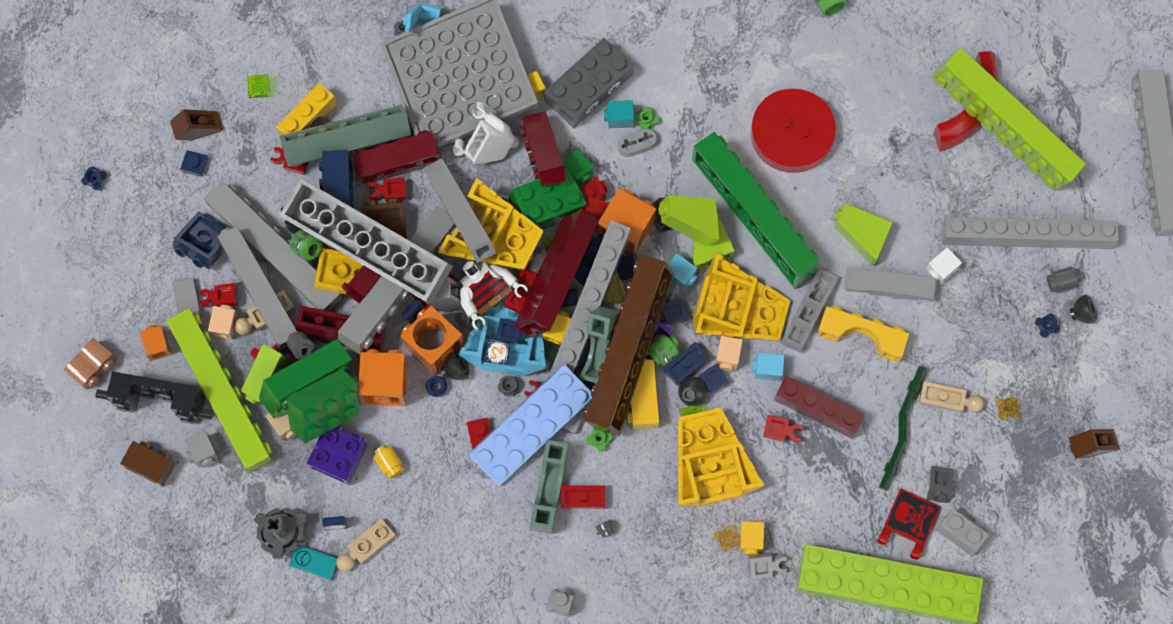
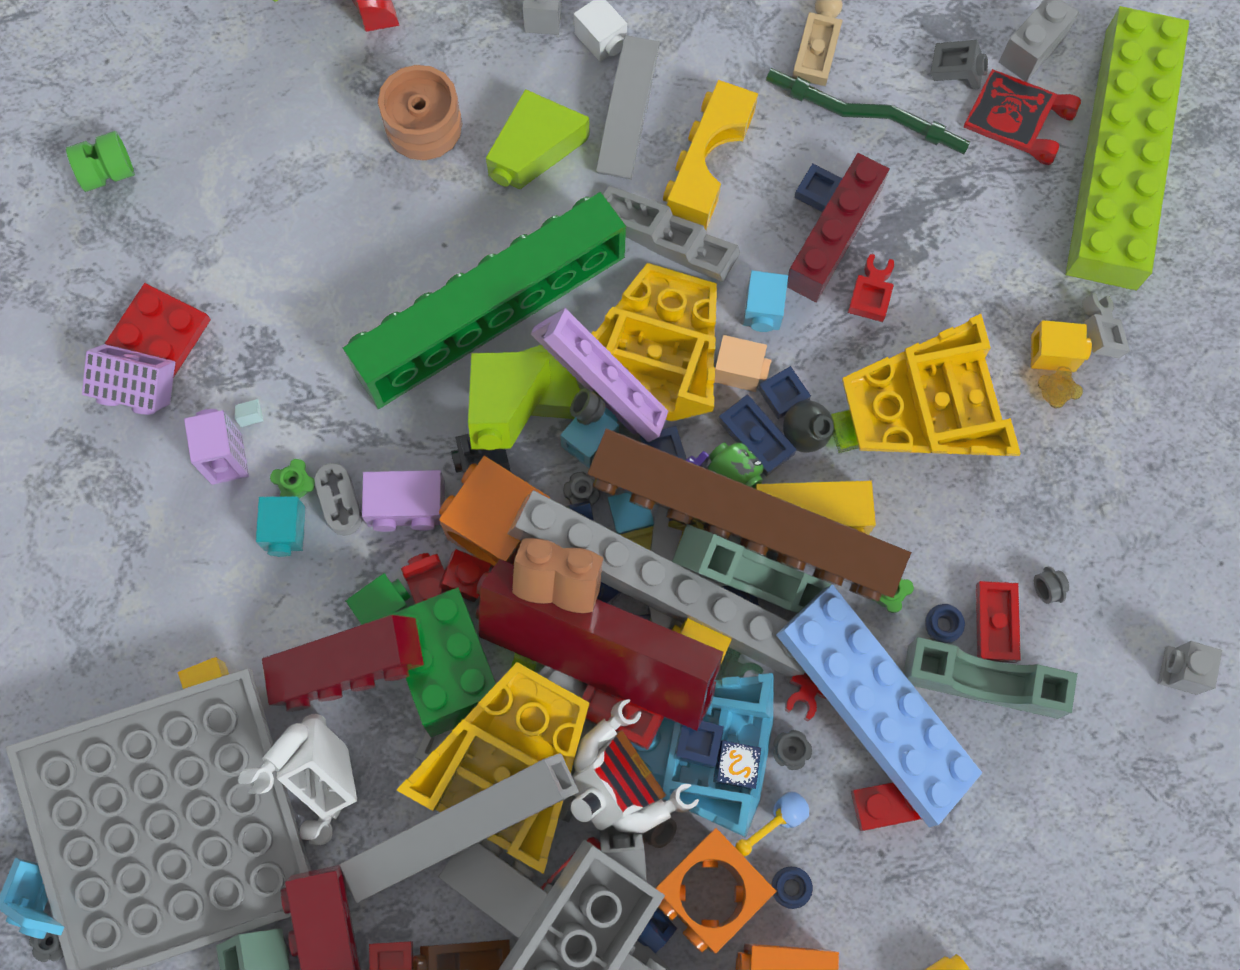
camera: 90 degrees left, 0 degrees up
pearl dark grey brick [441,351,469,381] -> none
dark grey brick [544,38,633,129] -> none
red brick [751,88,836,173] -> none
none -> lavender brick [82,344,175,415]
none -> red plate [104,283,211,378]
none -> lavender brick [184,409,249,485]
none -> light aqua piece [235,399,264,427]
none -> lavender brick [362,470,445,532]
none -> nougat wheel [378,65,463,161]
none -> nougat brick [512,538,603,613]
none -> lavender fence [531,308,669,442]
none -> dark grey plate [570,388,605,425]
none -> hinge [735,792,809,856]
none -> dark blue plate [794,163,842,212]
none -> dark blue plate [925,604,965,643]

